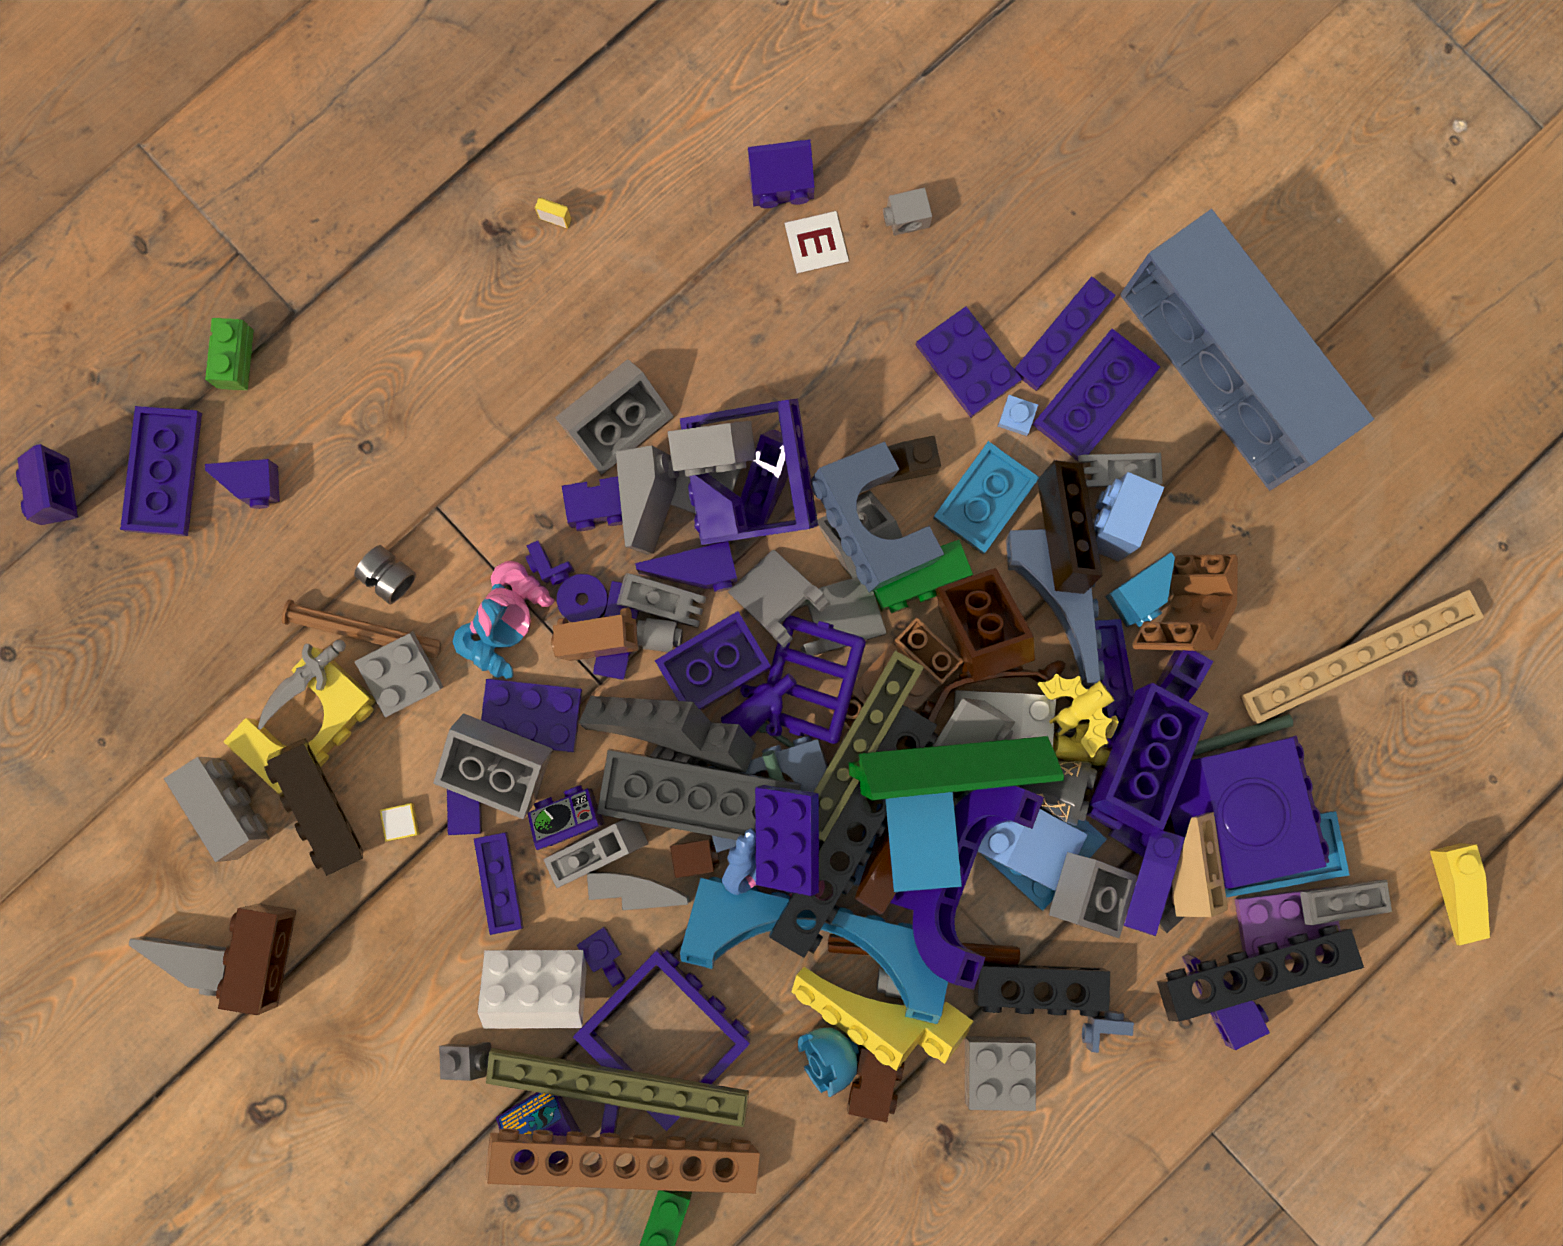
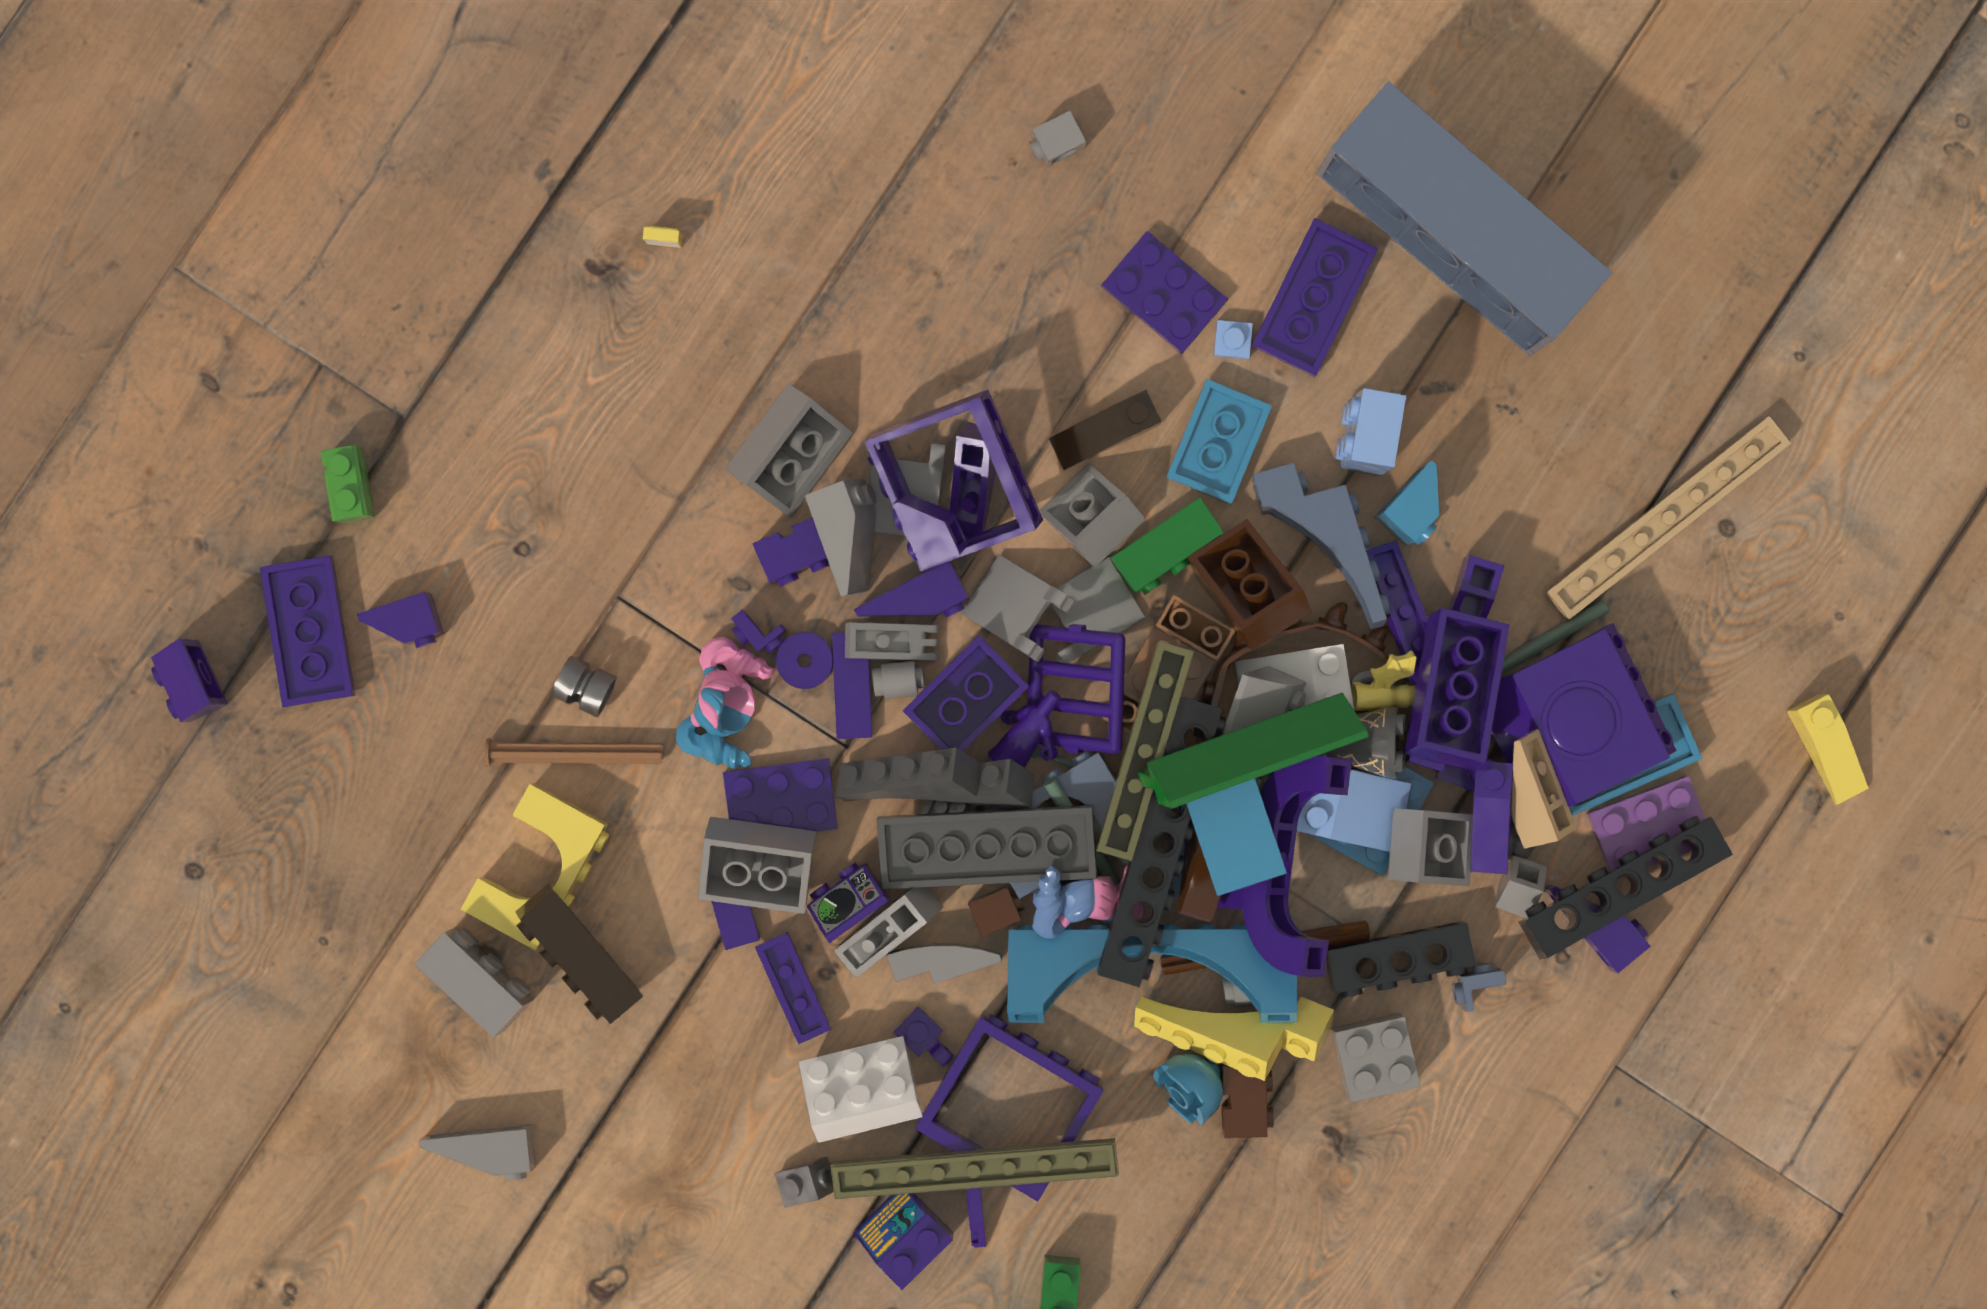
camera: 10 degrees left, 5 degrees up
reddish brown brick [216,904,297,1015] -> none
light grey piece [258,640,346,730] -> none
light grey plate [354,631,443,717] -> none
white tile [380,803,419,842] -> none
medium nougat brick [485,1128,760,1194] -> none
medium nougat brick [551,607,638,661] -> none
light grey brick [668,421,756,476] -> none
dark purple slope [748,139,815,209] -> none
dark purple plate [755,785,819,896] -> none
white sticker [784,211,849,273] -> none
sand blue arch [811,441,944,593] -> none
dark purple plate [1015,276,1116,391] -> none
dark brown brick [1037,460,1103,594] -> none
light yellow animal [1038,674,1114,758] -> none
light grey hinge [1078,453,1163,487] -> none
medium nougat slope [1132,554,1238,651] -> none
light grey tile [1300,880,1392,925] -> none
none -> light grey brick [1495,855,1547,918]

